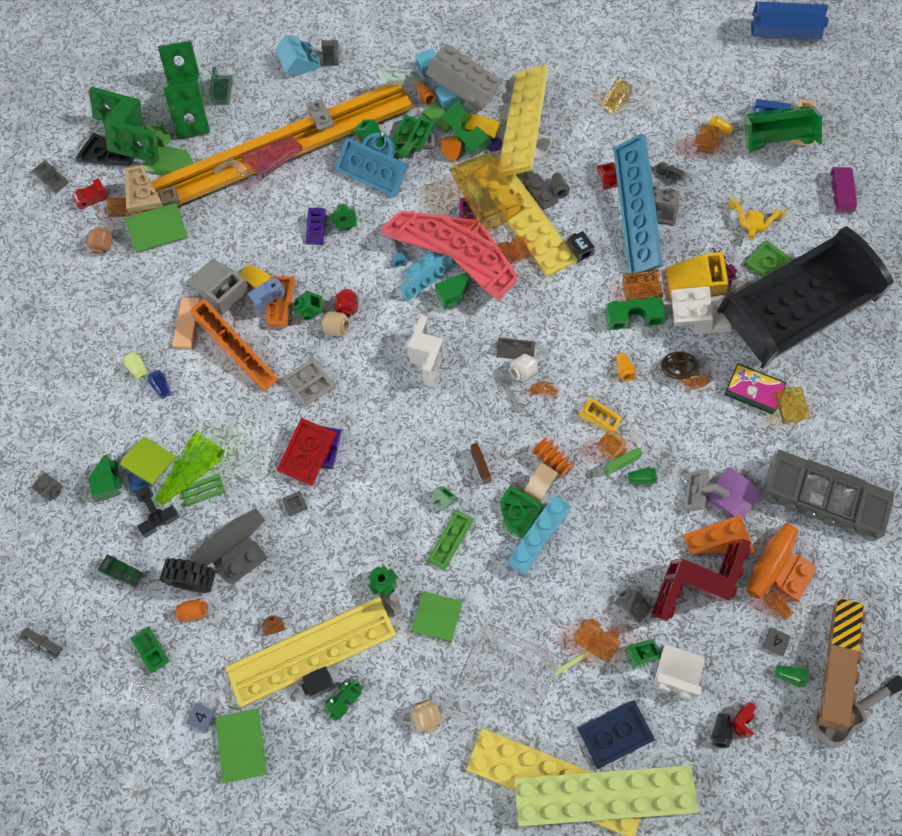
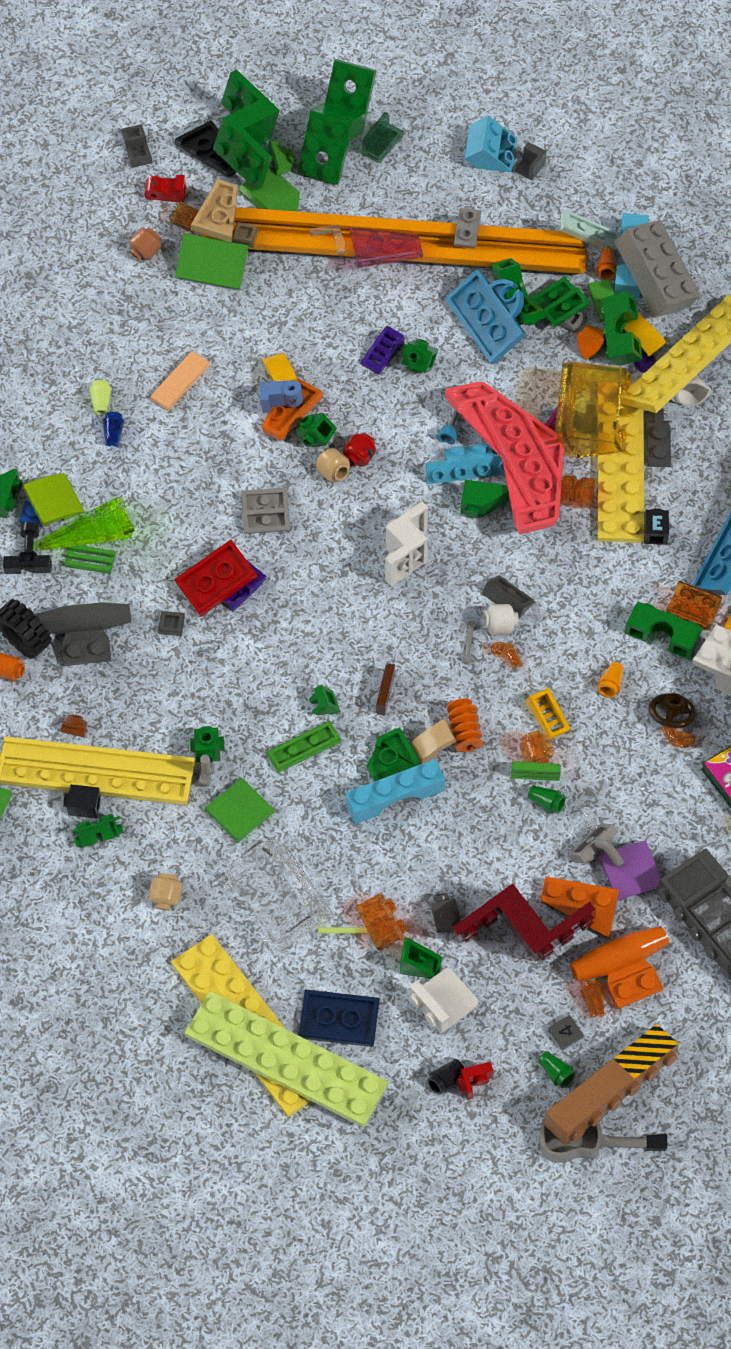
camera: 30 degrees right, 5 degrees down
light grey slope [186,259,249,314] -> none
orange slope [190,298,279,392] -> none
dark grey cone [552,173,570,199] -> none

